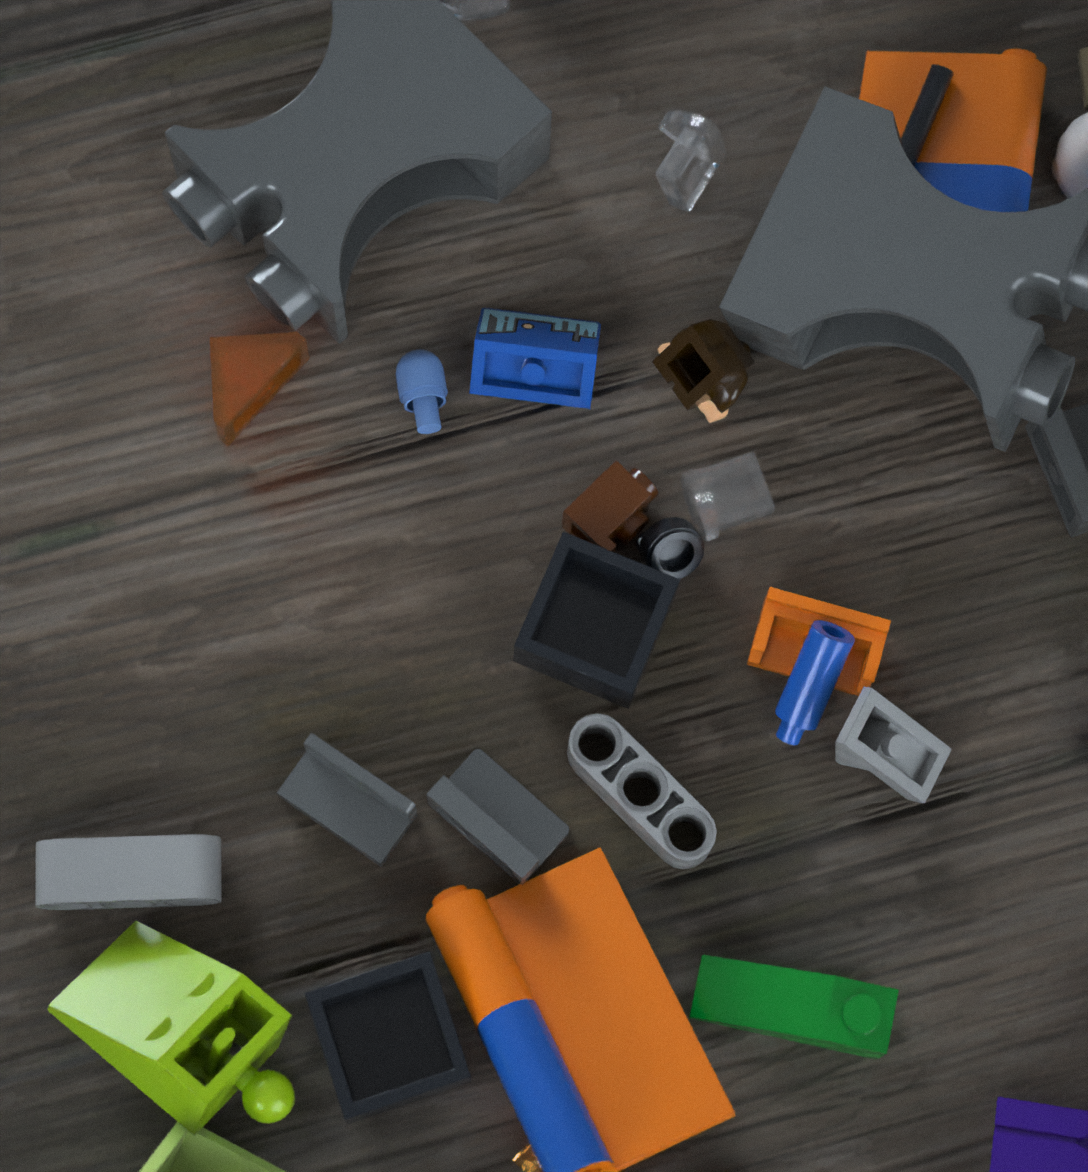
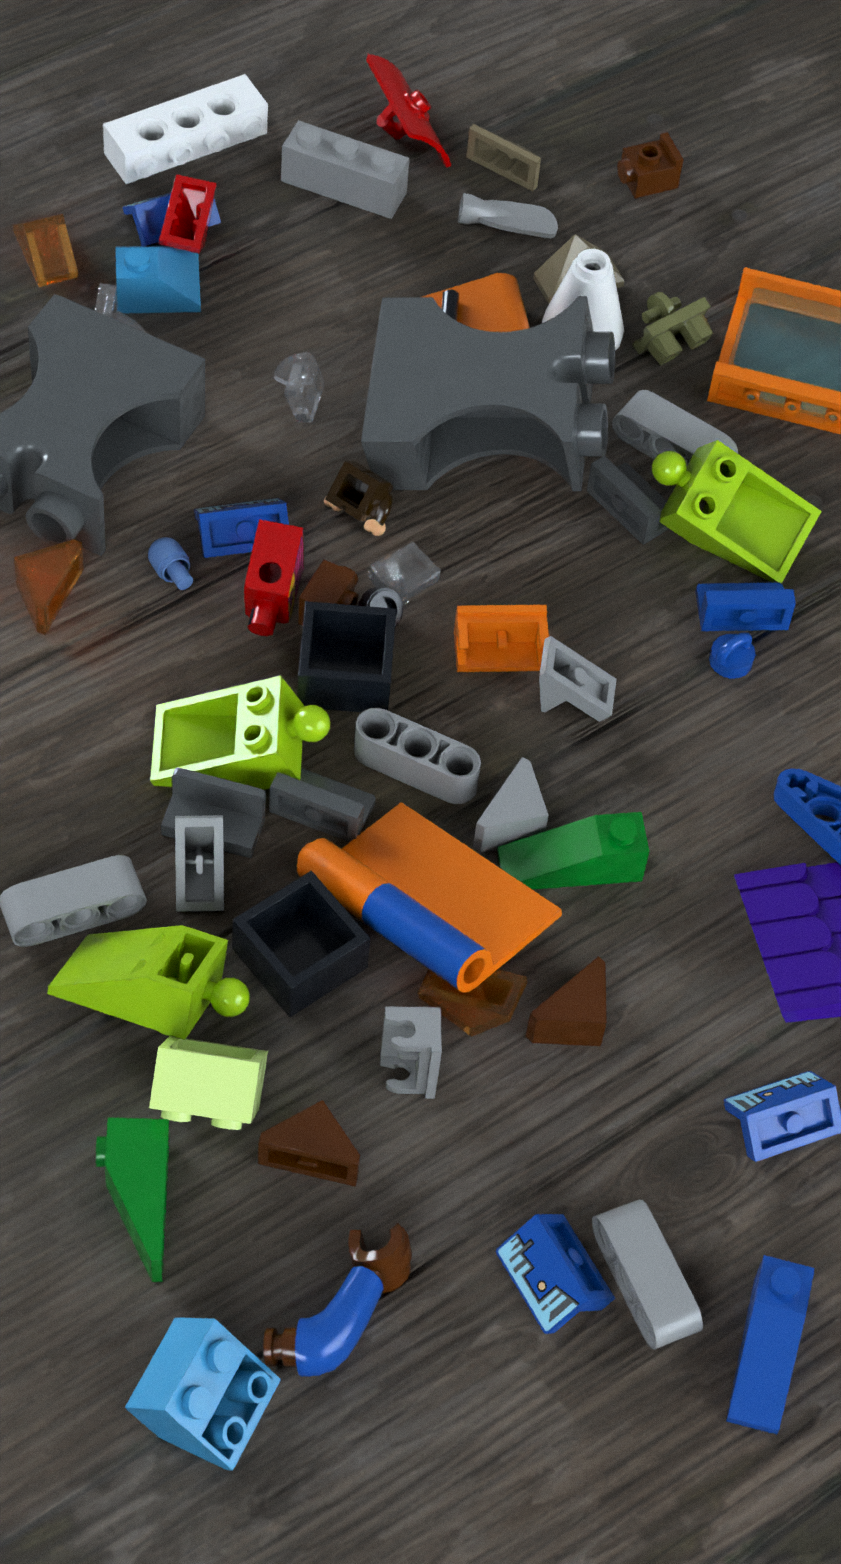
camera: 20 degrees left, 20 degrees down
blue cylinder [775,620,855,745] -> none
none -> lime slope [150,675,330,790]
none -> light grey slope [175,815,224,912]
none -> red torso [244,519,304,636]
none -> light grey slope [473,757,549,852]

